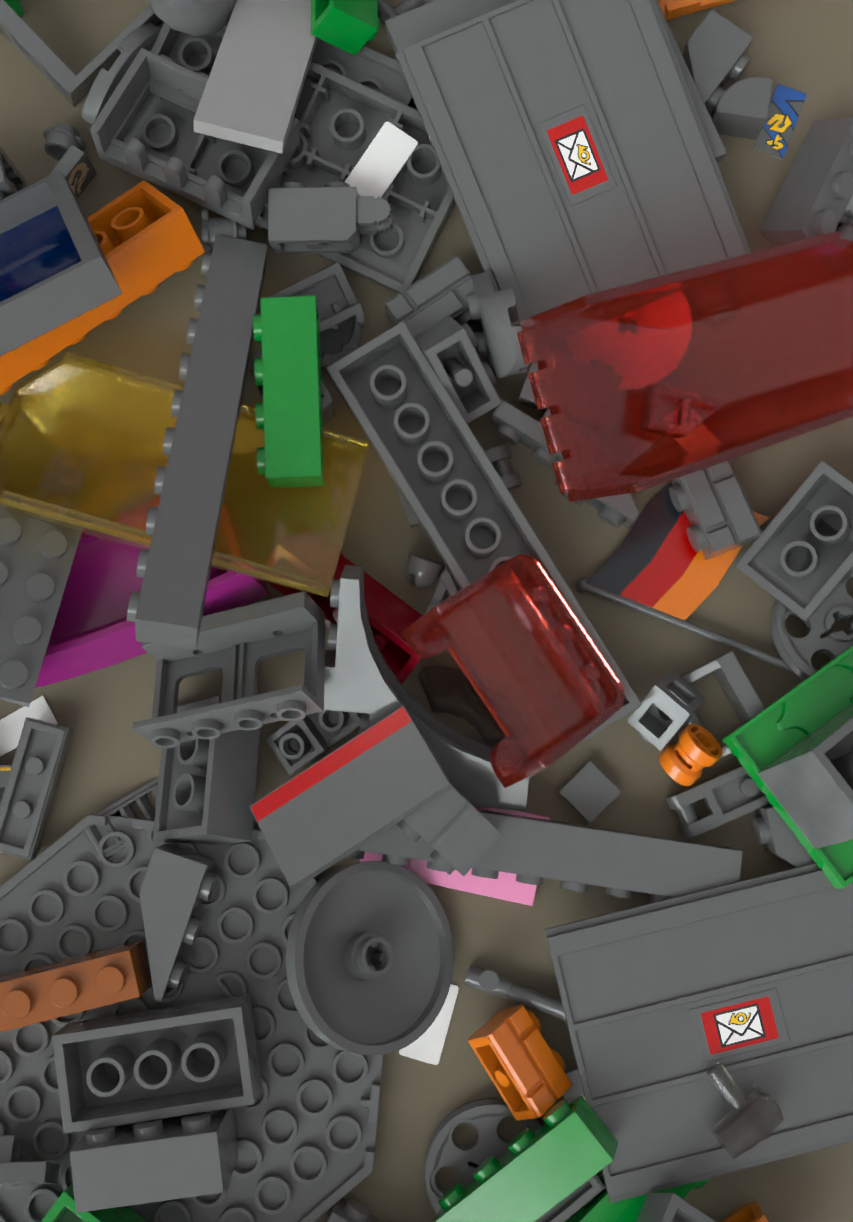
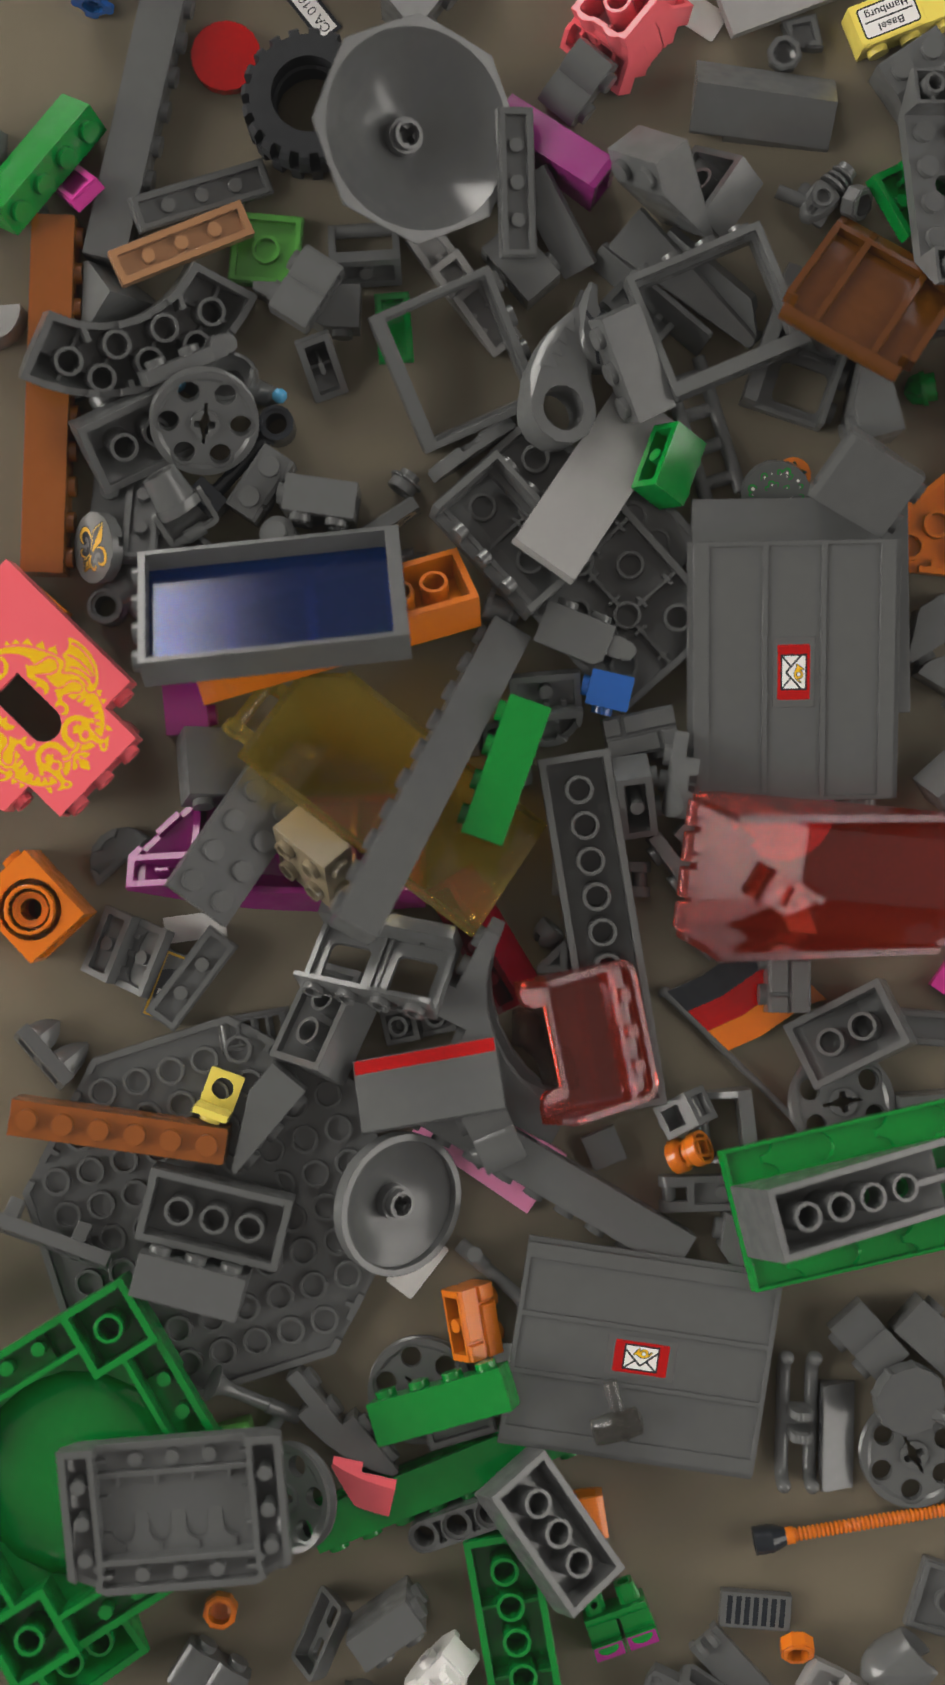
camera: 20 degrees right, 5 degrees up
white sticker [345,122,418,198] -> none
none -> light yellow bracket [192,1066,246,1125]
none -> dark tan brick [273,805,353,907]
none -> blue brick [580,668,635,717]

